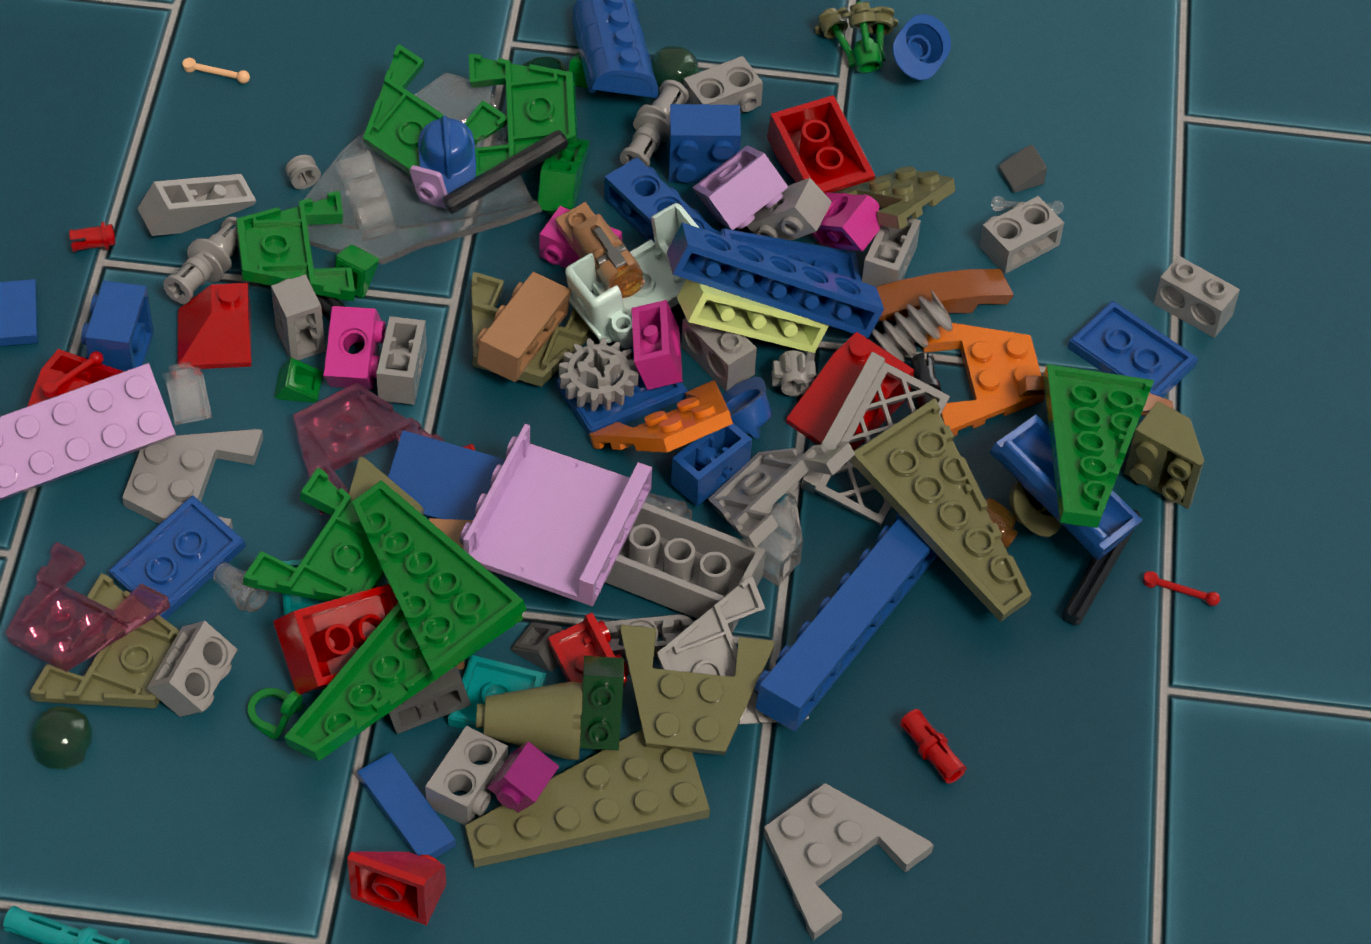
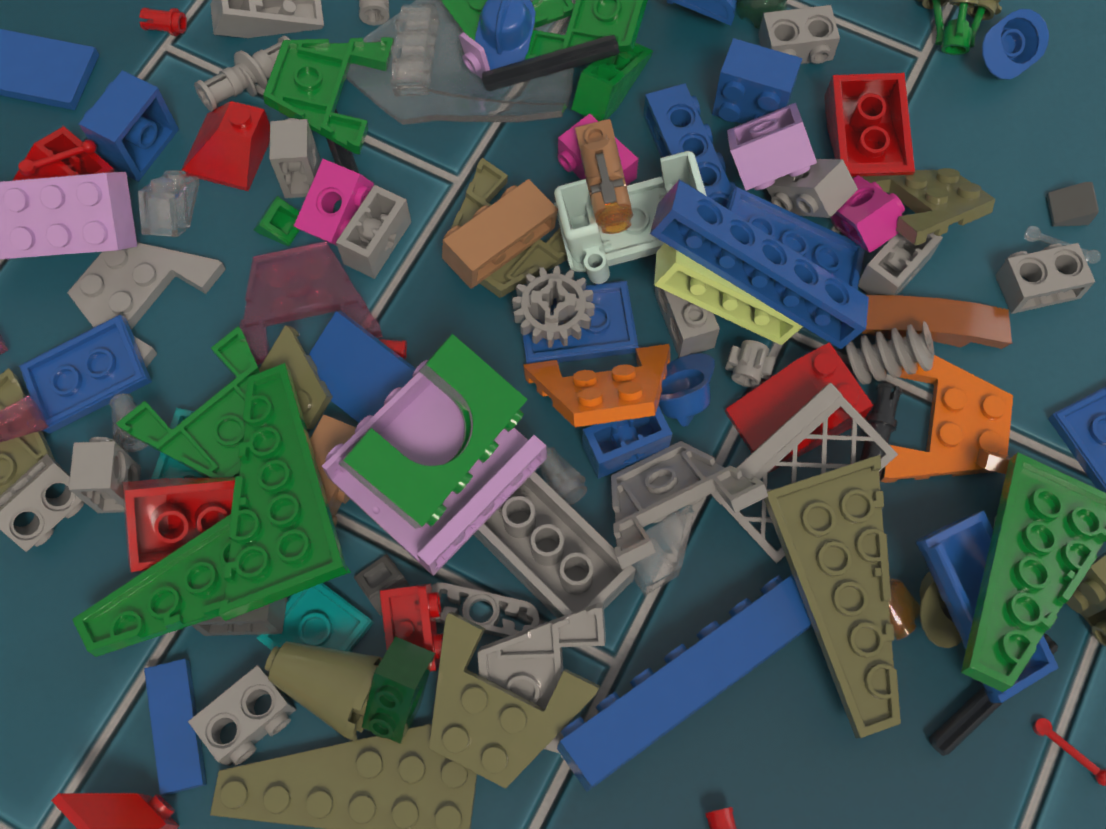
camera: 25 degrees right, 15 degrees up
green piece [247,688,305,739] -> none
green slope [335,244,379,298] -> none
magenta brick [487,741,559,813] -> none
light grey piece [620,80,689,167] -> none
dark pink brick [631,300,683,390] -> none
none -> light grey brick [69,437,141,513]
none -> green arch [339,334,528,529]

